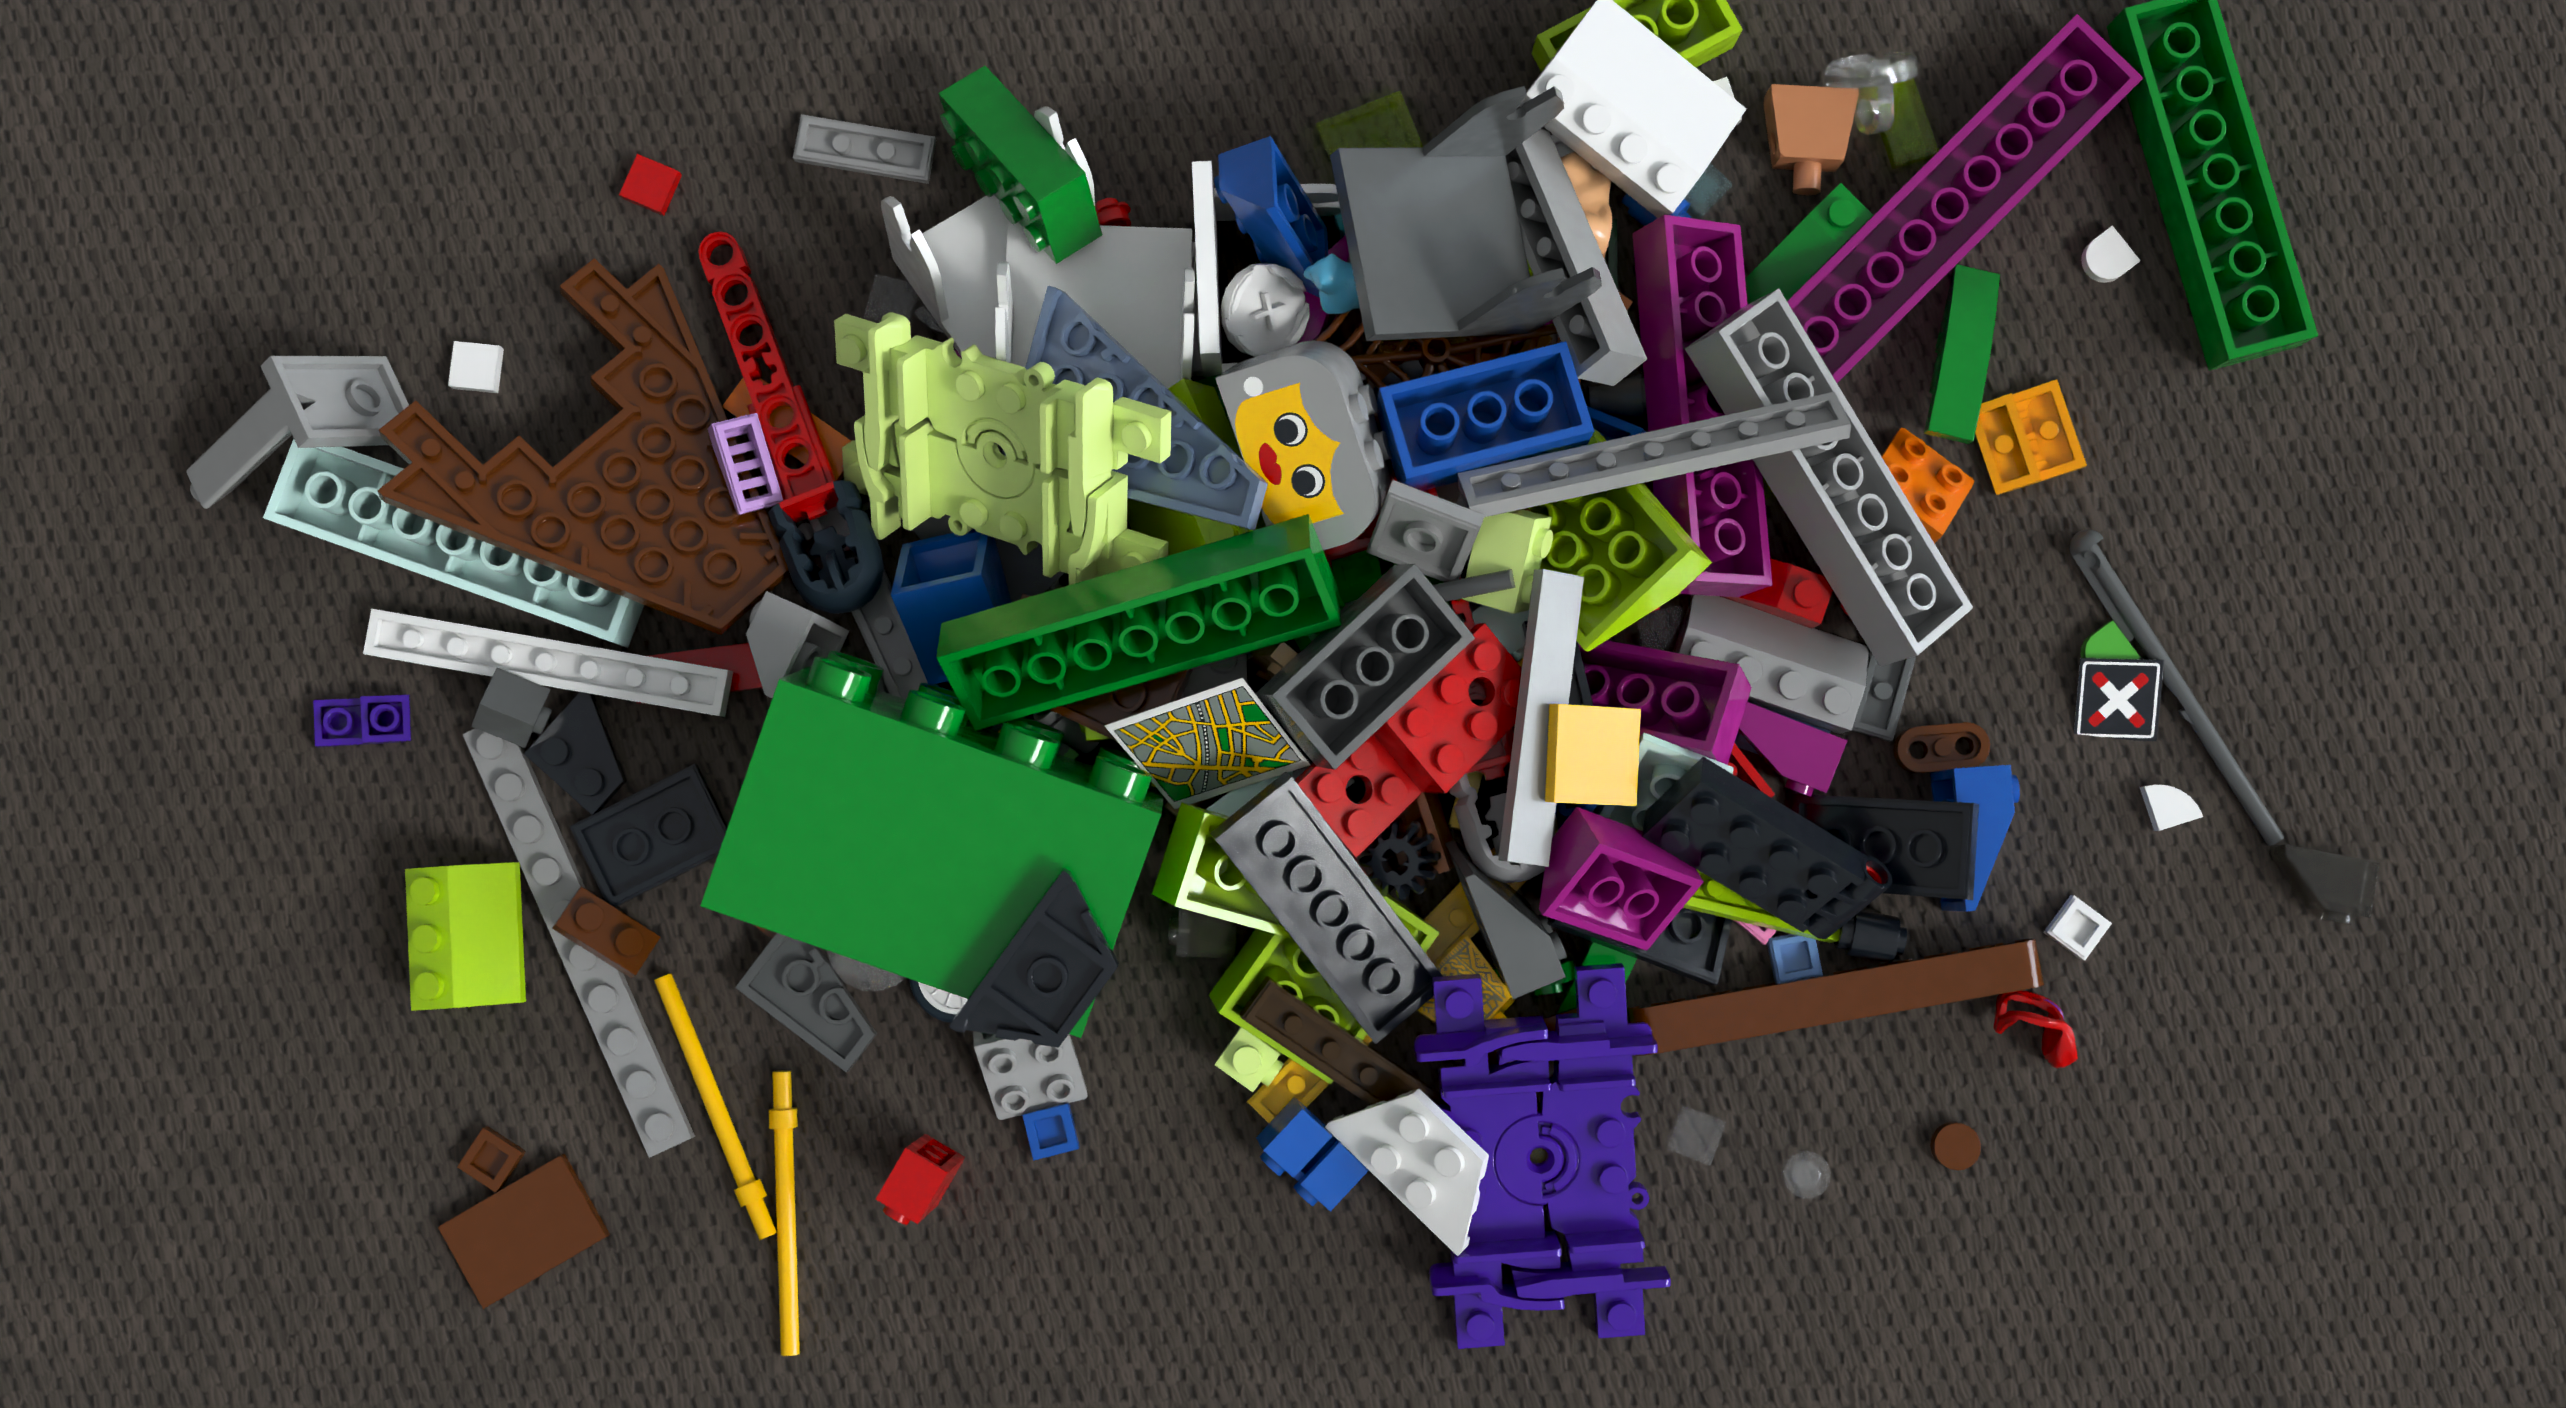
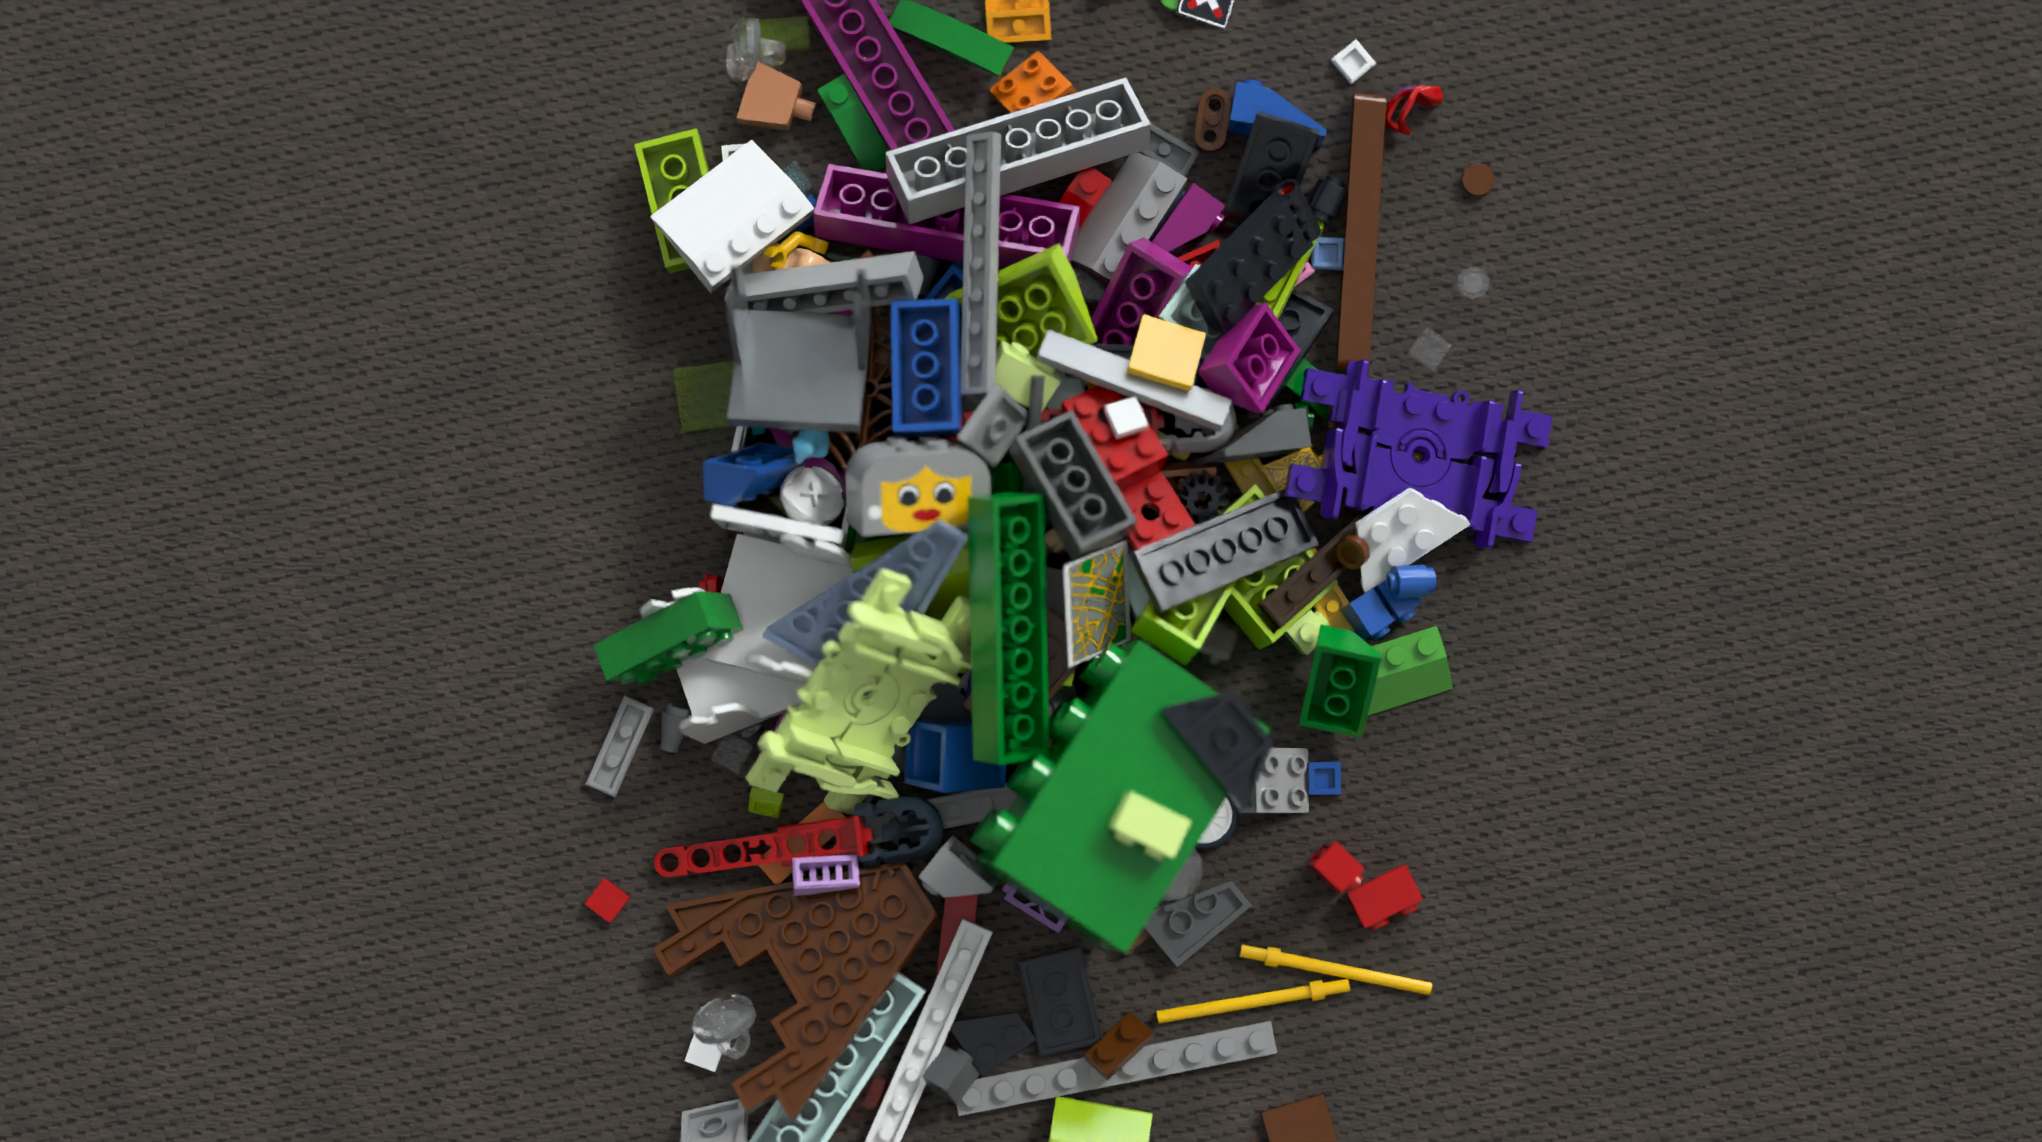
camera: 75 degrees left, 0 degrees up
none -> dark grey cone [660,703,691,753]
none -> clear tile [692,994,756,1059]
none -> lime tile [748,786,784,819]
none -> yellow arm [763,231,829,269]
none -> clear red tile [862,1074,887,1110]
none -> white tile [1104,396,1148,439]
none -> yellowish green brick [1108,792,1191,861]
none -> green slope [1299,624,1382,739]
none -> reddish brown tile [1336,535,1370,569]
none -> red brick [1345,864,1423,931]
none -> bright green slope [1368,626,1453,715]
none -> blue brick [1385,565,1436,598]

